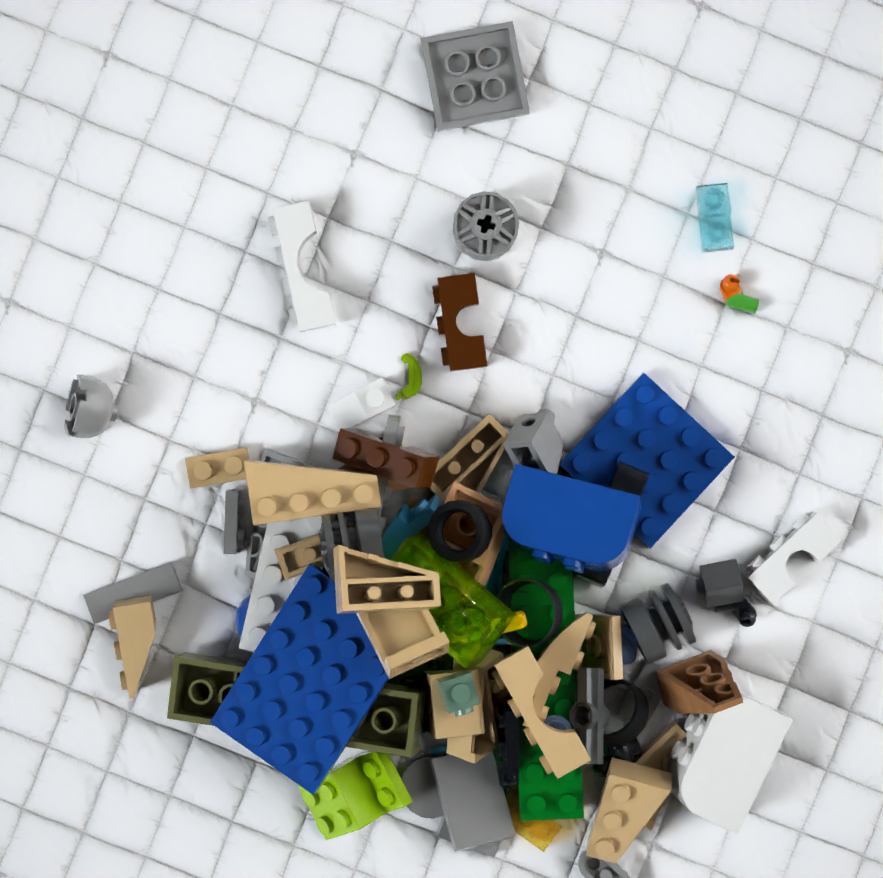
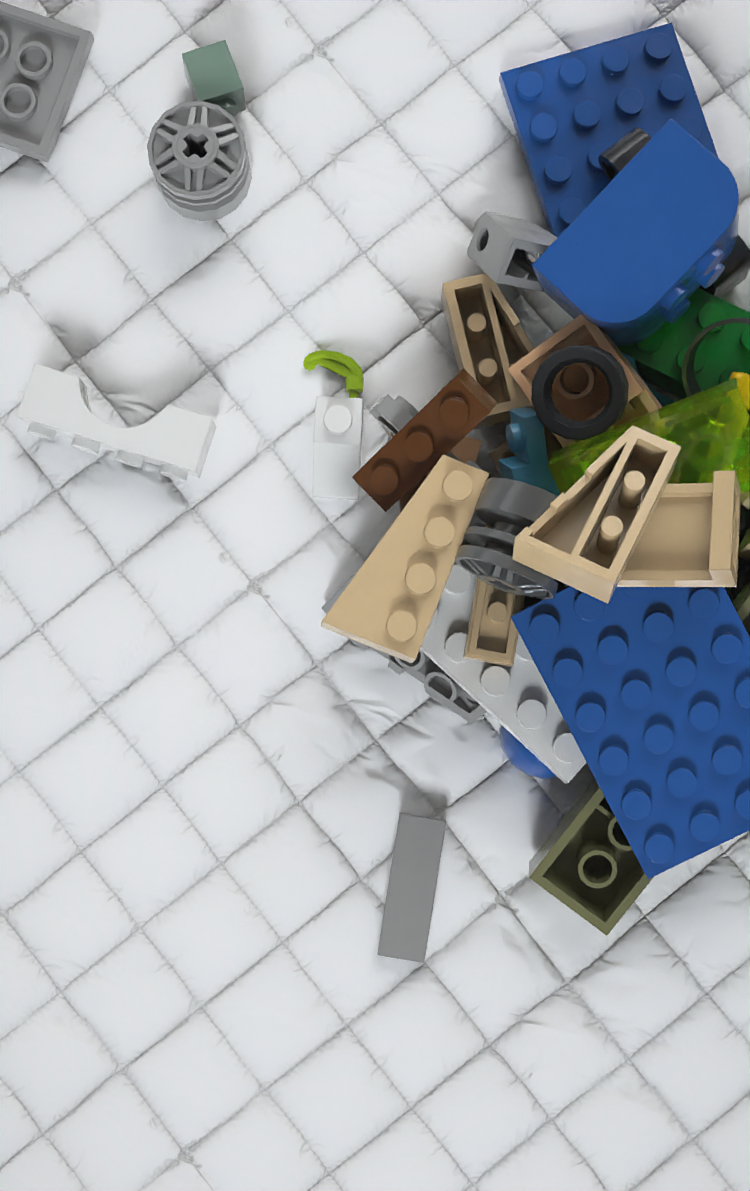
camera: 60 degrees left, 5 degrees down
light grey cylinder [64,374,118,438] -> none
tan slope [108,595,157,699] -> none
tan plate [185,447,249,489] -> none
light grey plate [223,490,246,554] -> none
reddish brown arch [432,273,487,372] -> none
none -> sand green brick [182,40,246,117]

